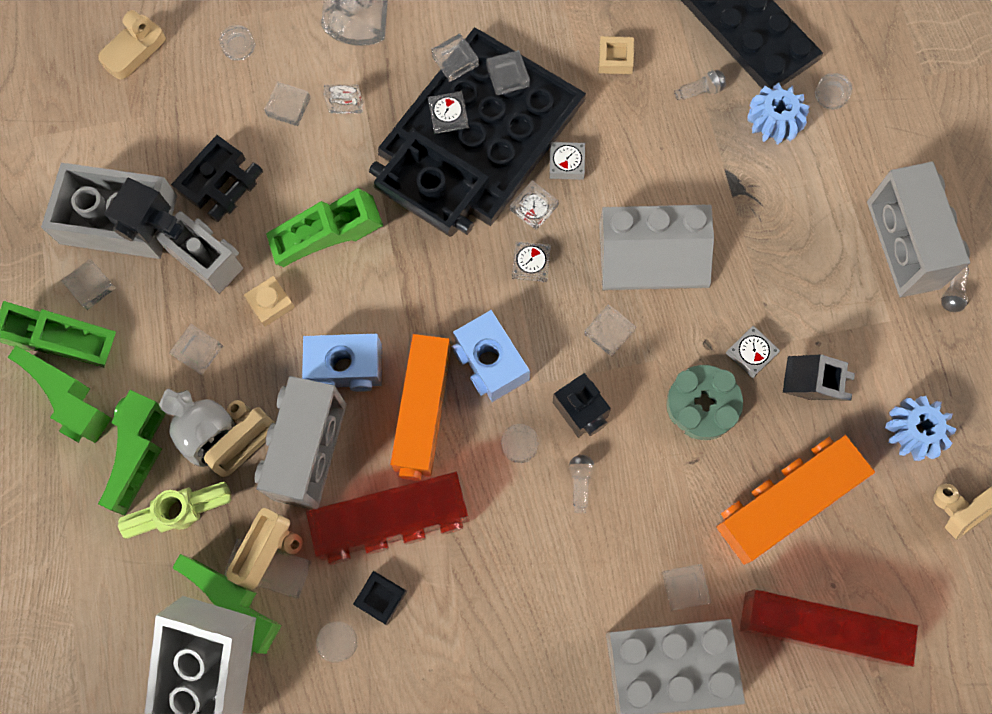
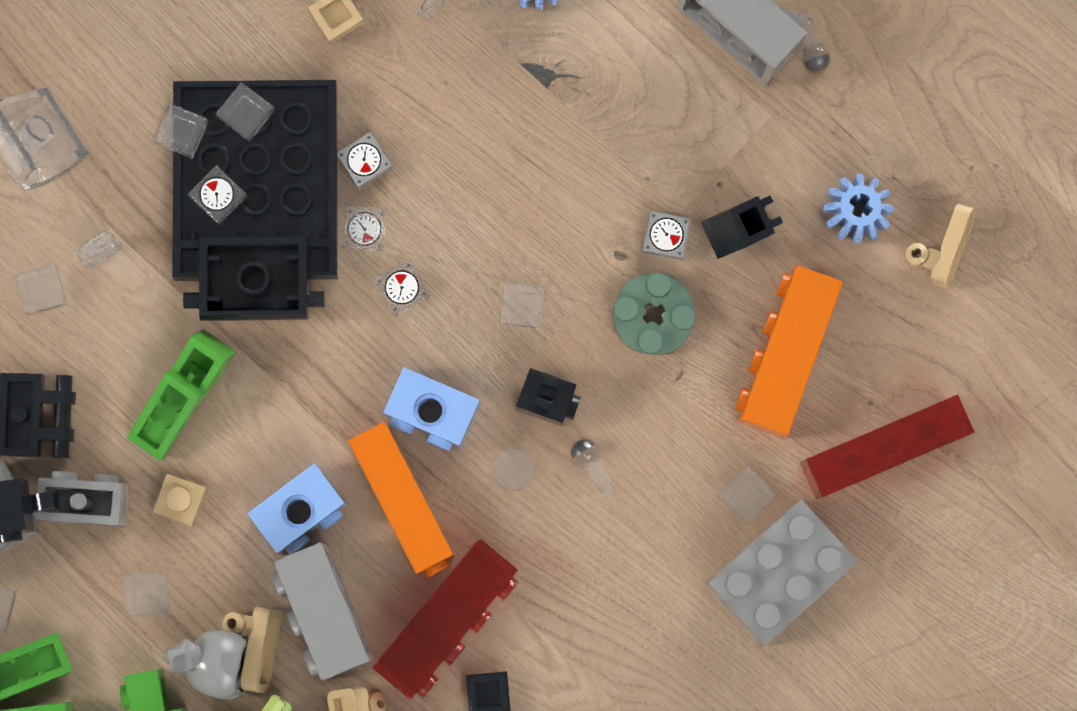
camera: 45 degrees left, 10 degrees up
light grey slope [599,205,714,290] -> none

